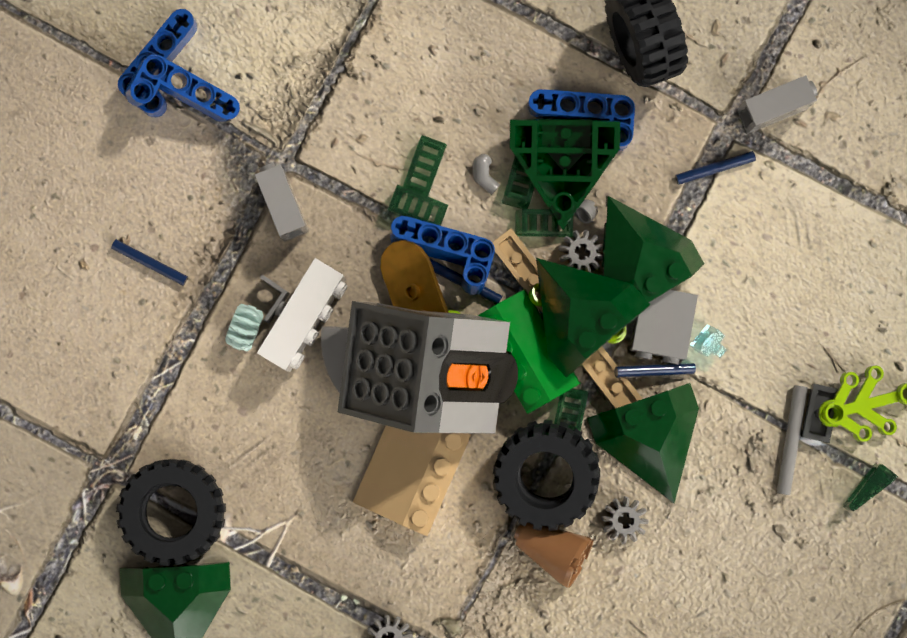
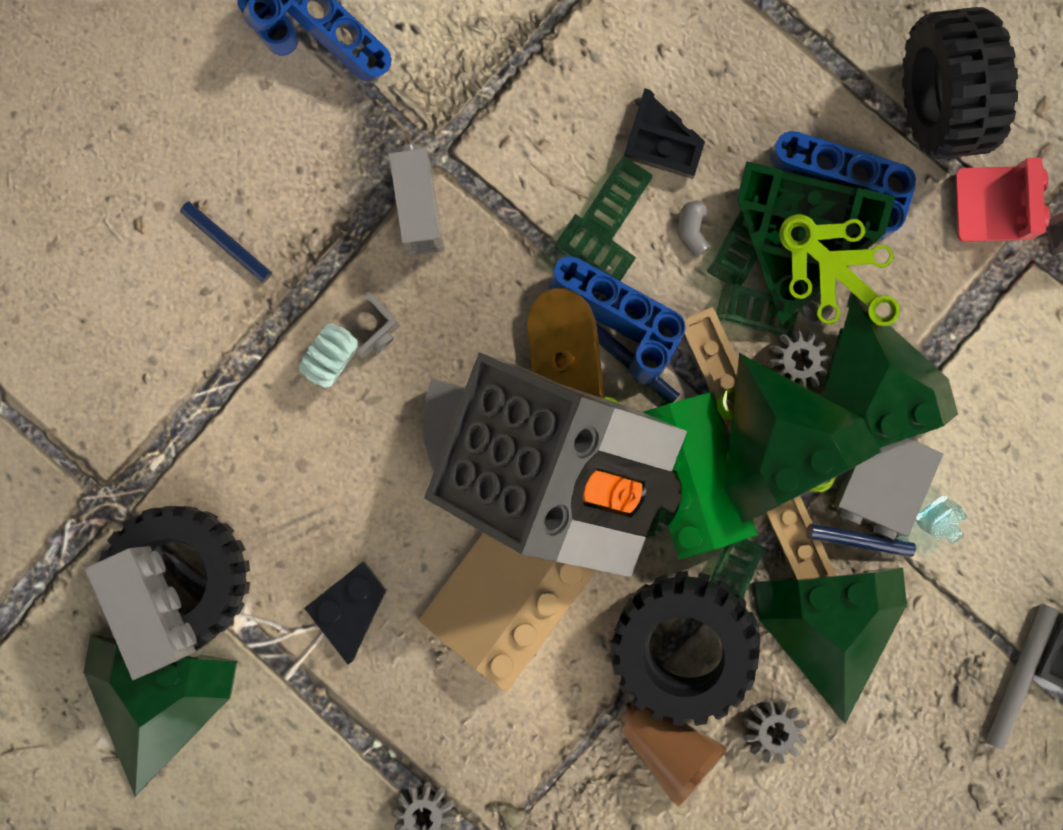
camera: 20 degrees right, 0 degrees up
white brick [257,258,348,372] -> none
dark blue bar [675,151,756,185] -> none
none -> light grey brick [85,546,197,680]
none -> black wing [304,561,387,665]
none -> black wing [623,88,705,179]
none -> lime plant [779,215,900,326]
none -> coral bracket [955,158,1050,242]

